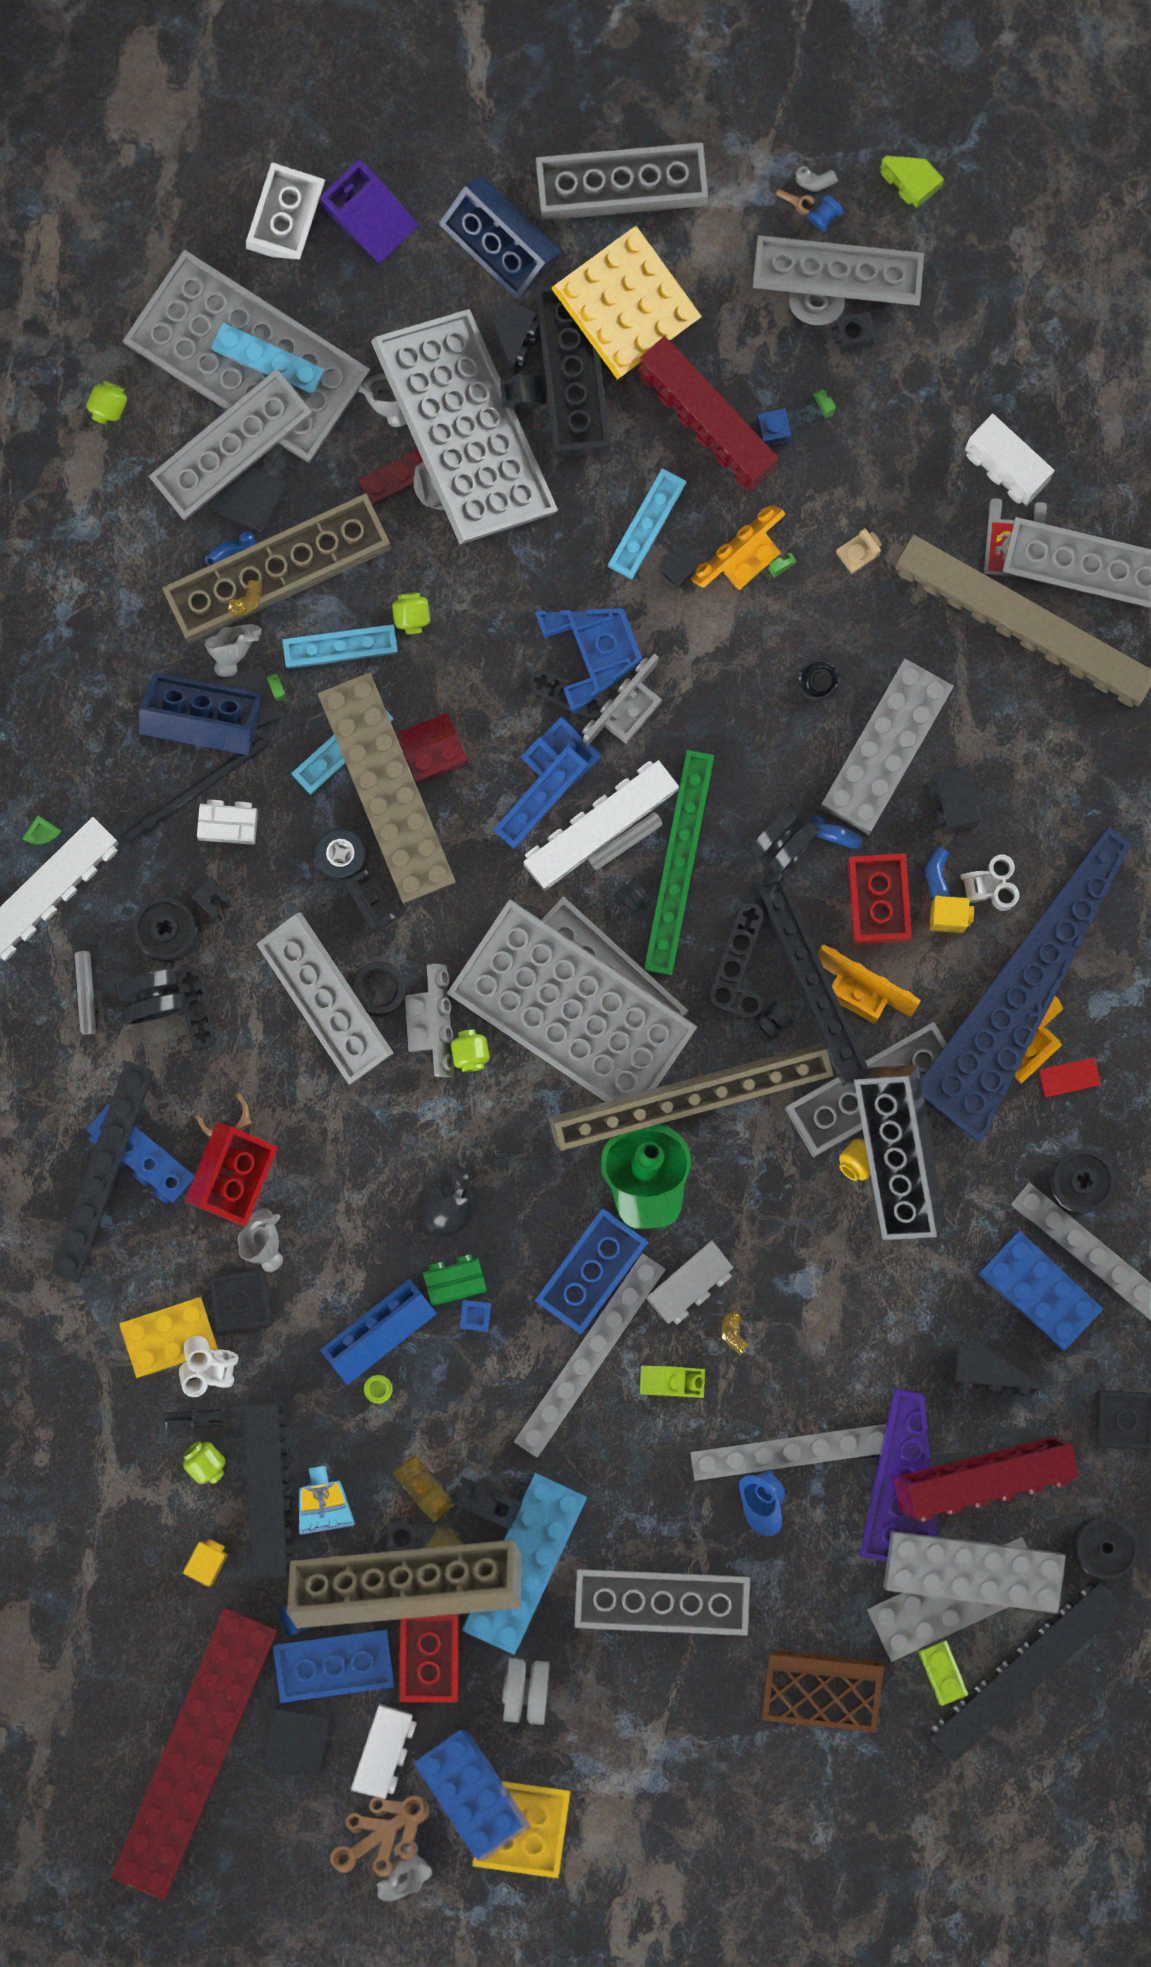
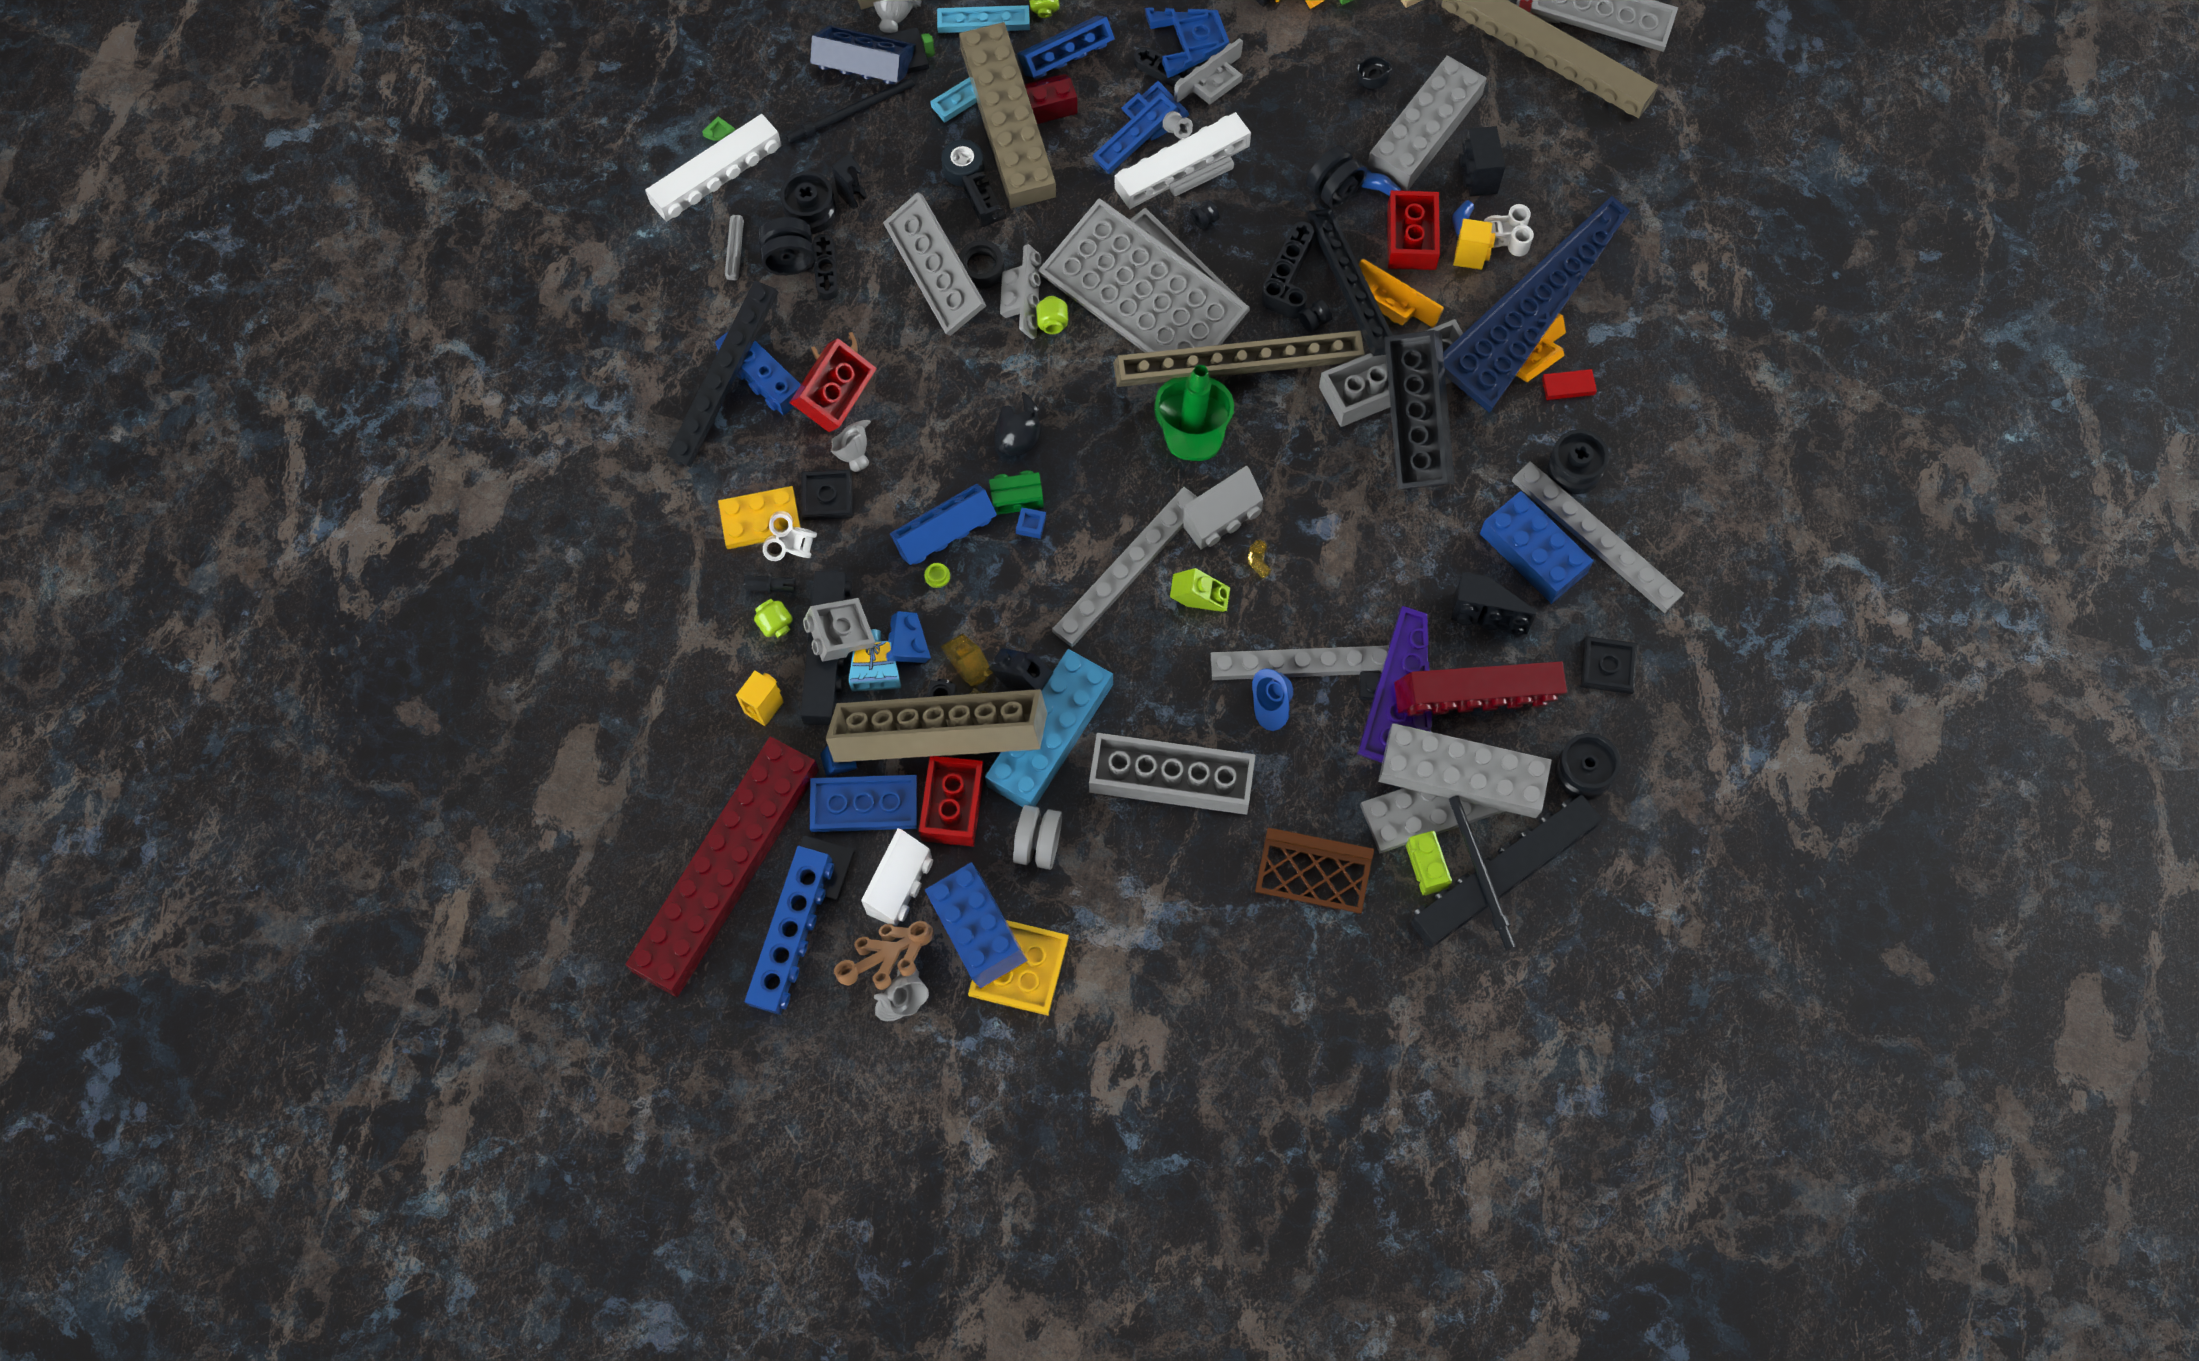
camera: 10 degrees right, 15 degrees down
white brick [197,800,258,845] -> none
blue brick [535,1208,648,1335] -> none
green plate [644,750,715,976] -> none
yellow head [839,1138,871,1181] -> none
none -> blue brick [744,846,834,1015]
none -> light grey plate [803,598,876,662]
none -> blue wing [886,611,931,663]
none -> blue brick [1017,15,1115,79]
none -> light grey bush [1163,111,1193,139]
none -> black bar [1449,796,1516,951]

